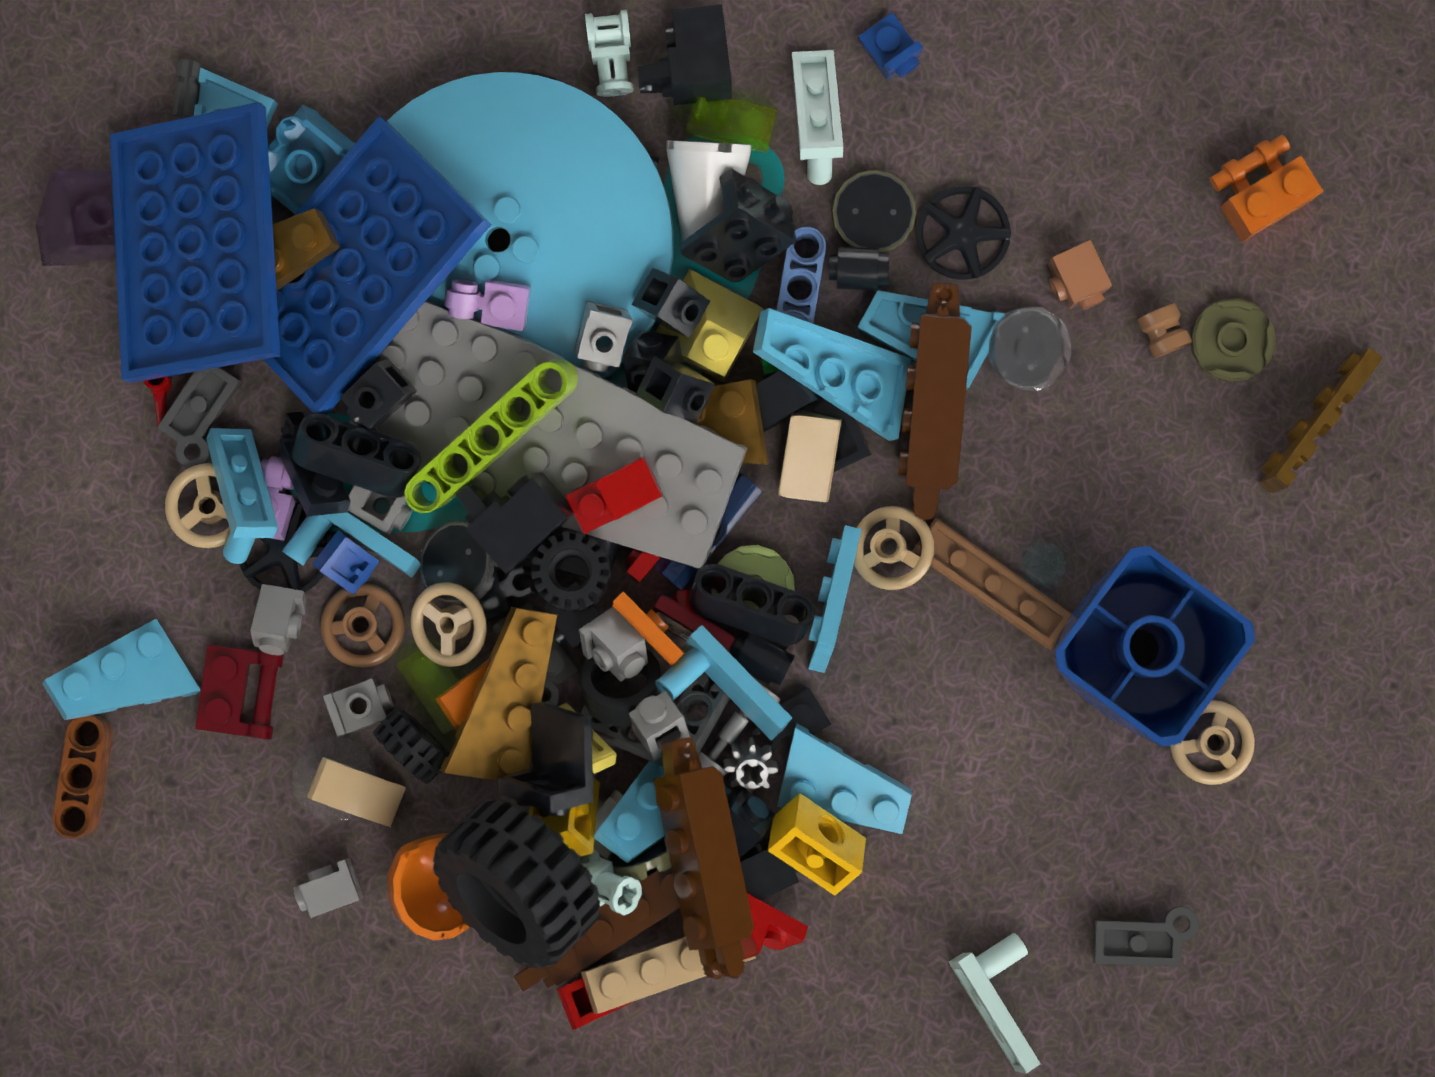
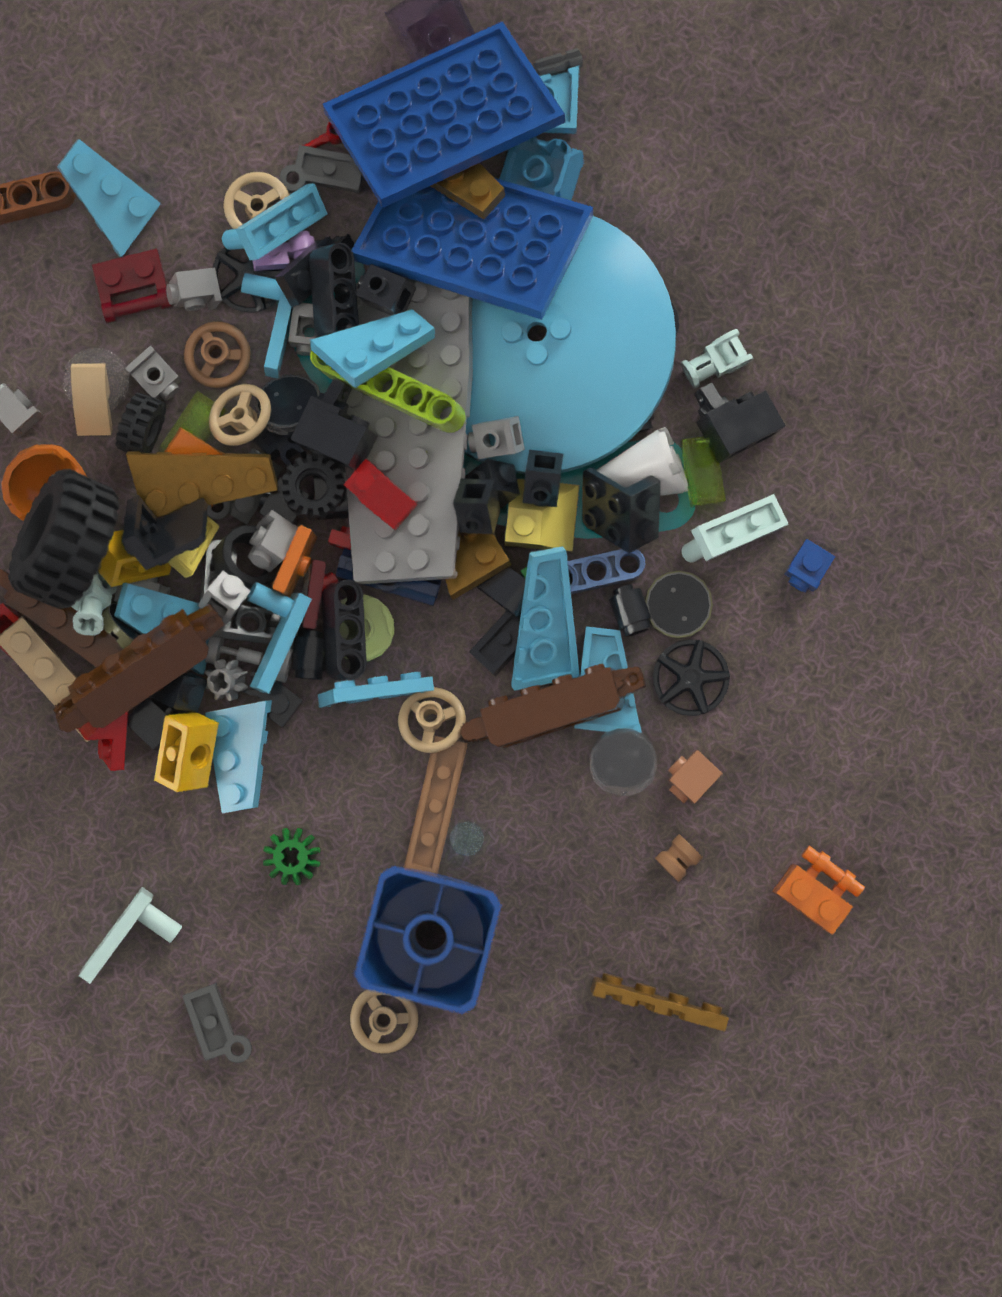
camera: 80 degrees right, 0 degrees up
blue bracket [312,530,380,595] -> none
lavender plate [445,279,531,331] -> none
tan slope [778,410,842,502] -> none
olive tile [1190,298,1276,383] -> none
none -> green gear [263,828,321,885]
none -> medium azure wing [310,309,435,388]

